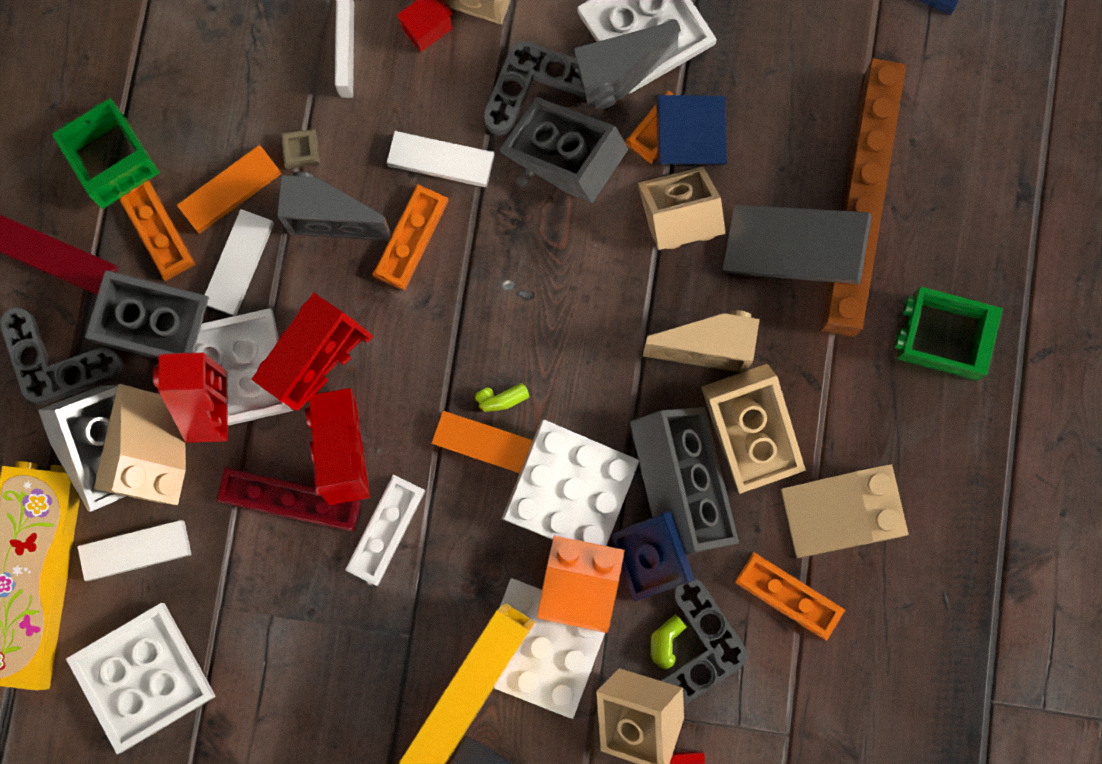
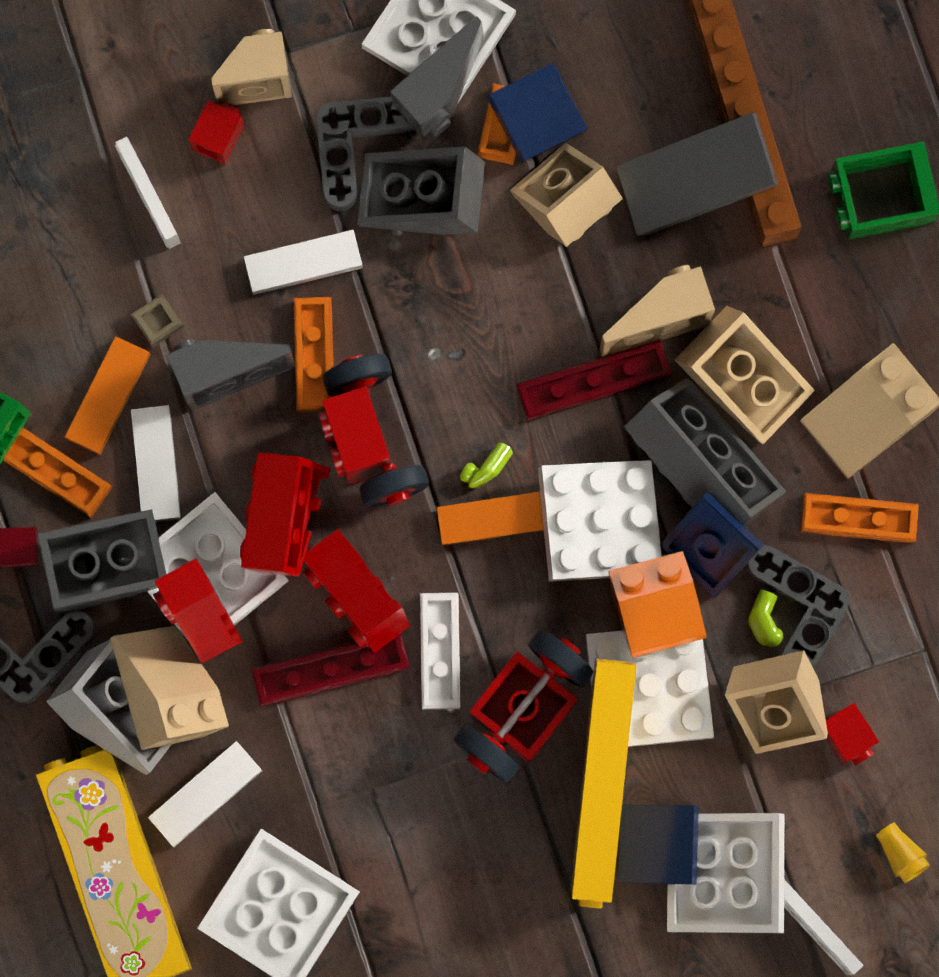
camera: 30 degrees left, 0 degrees up
none -> brick [318,354,429,507]
none -> brick [453,630,594,783]
none -> dark red tile [516,340,672,422]

